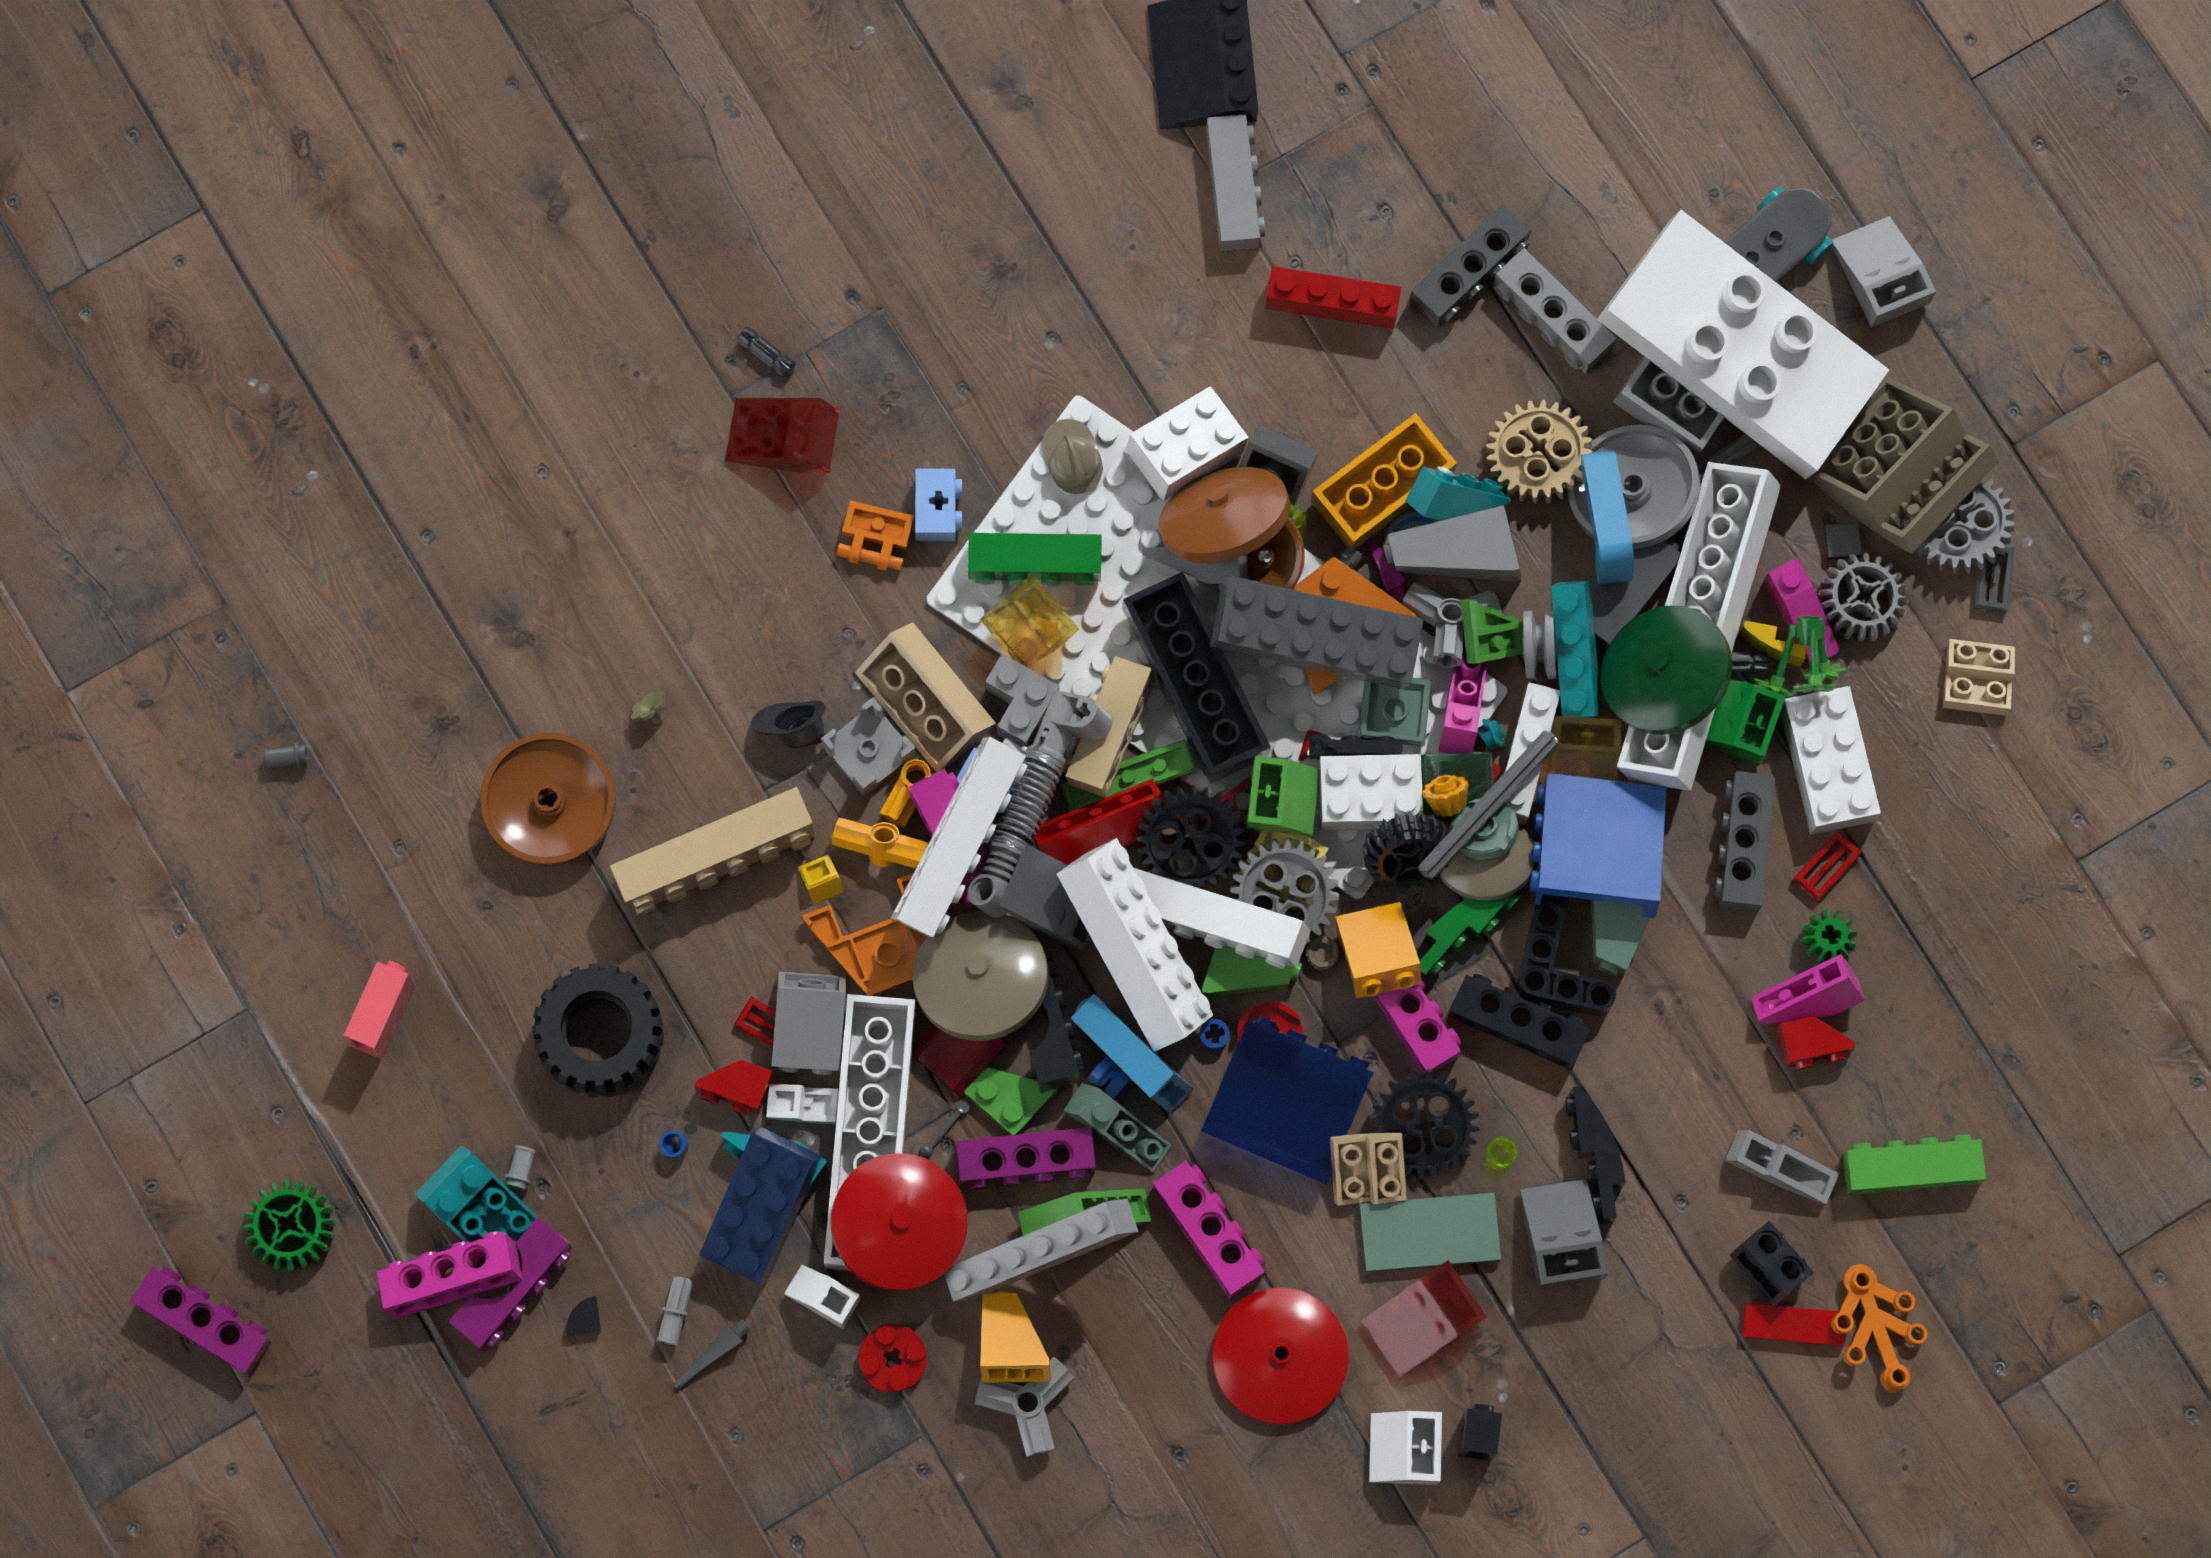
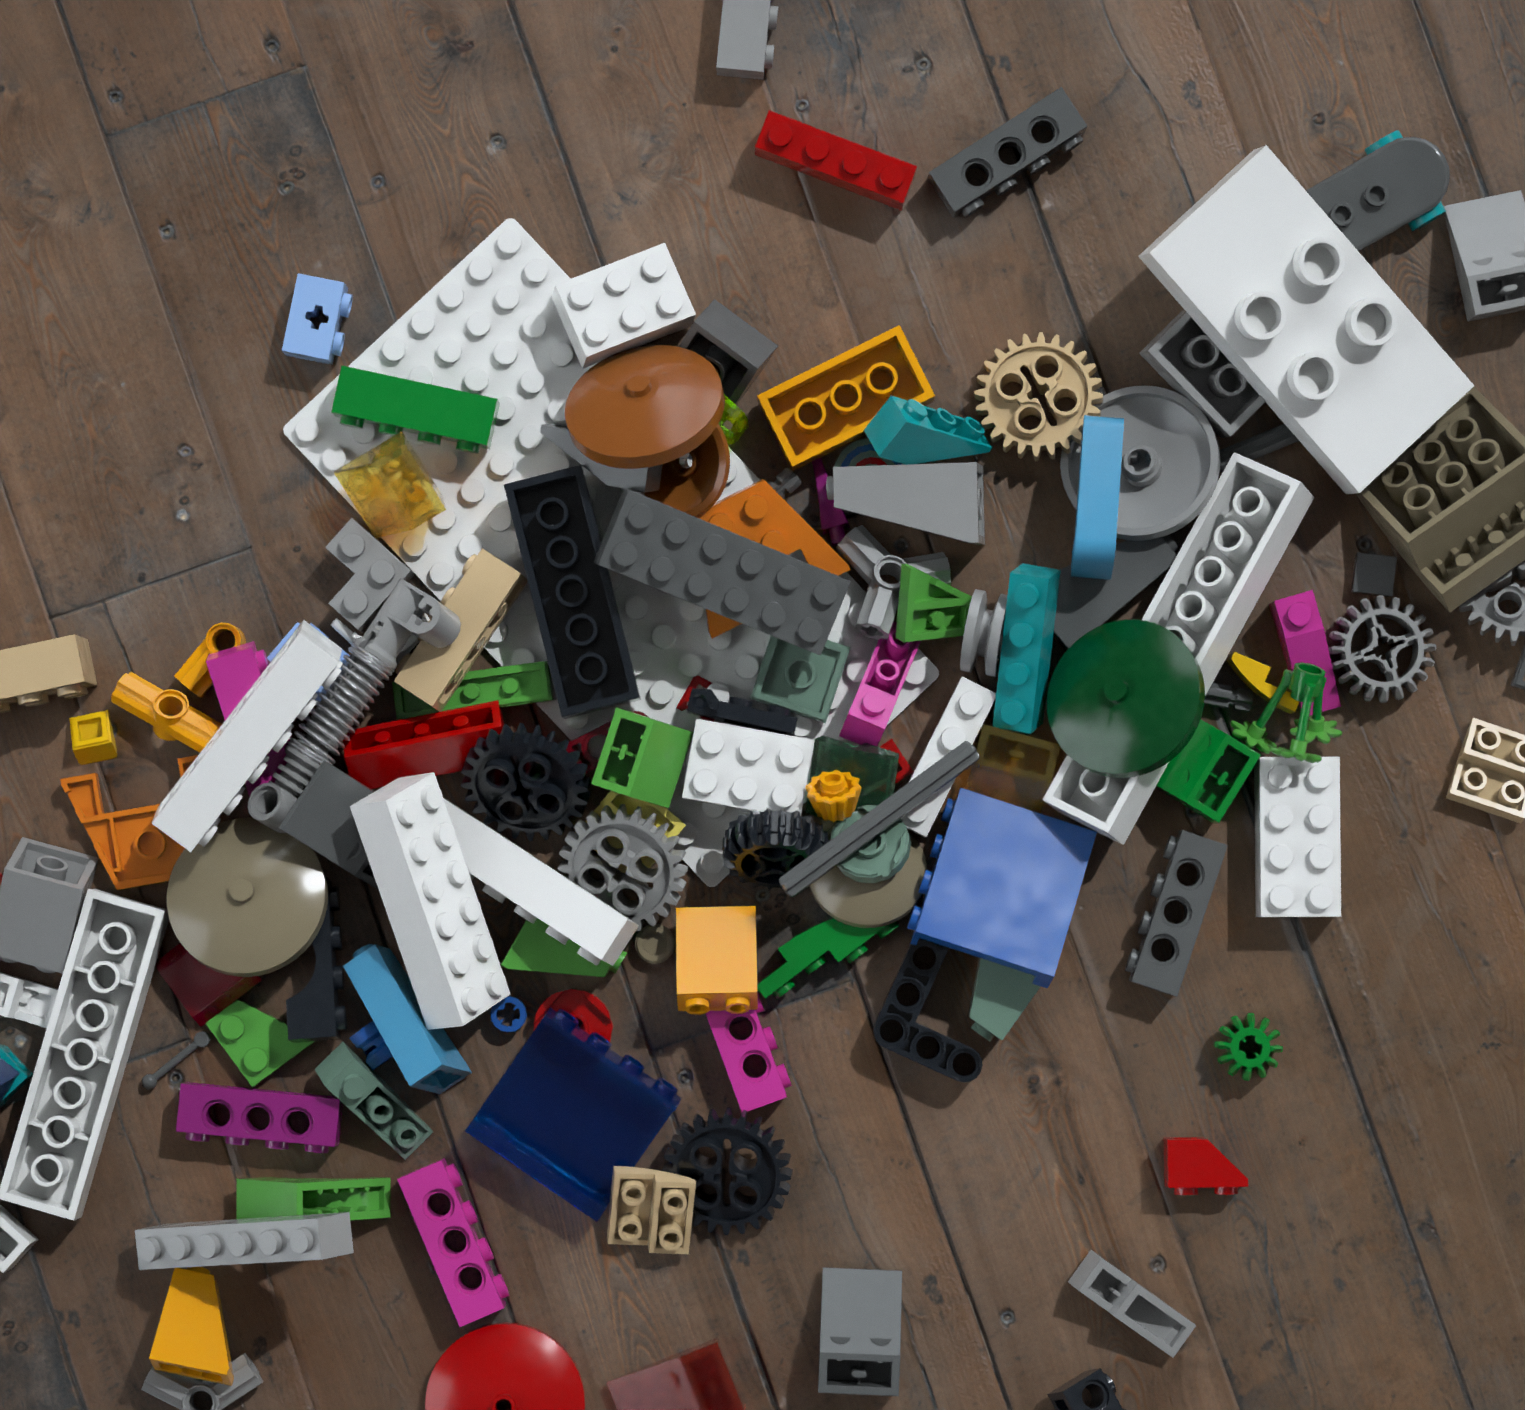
camera: 20 degrees right, 10 degrees up
clear red slope [725,398,840,473] -> none
black axle [738,327,795,377] -> none
black piece [751,701,826,748] -> none
light grey panel [821,697,916,797] -> none
red dish [830,1153,968,1291] -> none
orange plate [836,500,914,571] -> none
tan slope [855,623,996,772] -> none
red plate [859,1324,927,1394] -> none
dark tan piece [1042,419,1103,494] -> none
sand green tile [1359,1193,1501,1273] -> none
black brick [1448,974,1590,1070] -> none
teal plate [1477,718,1507,750] -> none
clear neon green bush [1485,1137,1517,1170] -> none
light grey brick [1493,248,1617,374] -> none
black slope [1565,1086,1626,1224] -> none
dark pink slope [1751,954,1865,1025] -> none
red tile [1792,830,1862,902] -> none
bright green brick [1842,1135,1986,1195] -> none

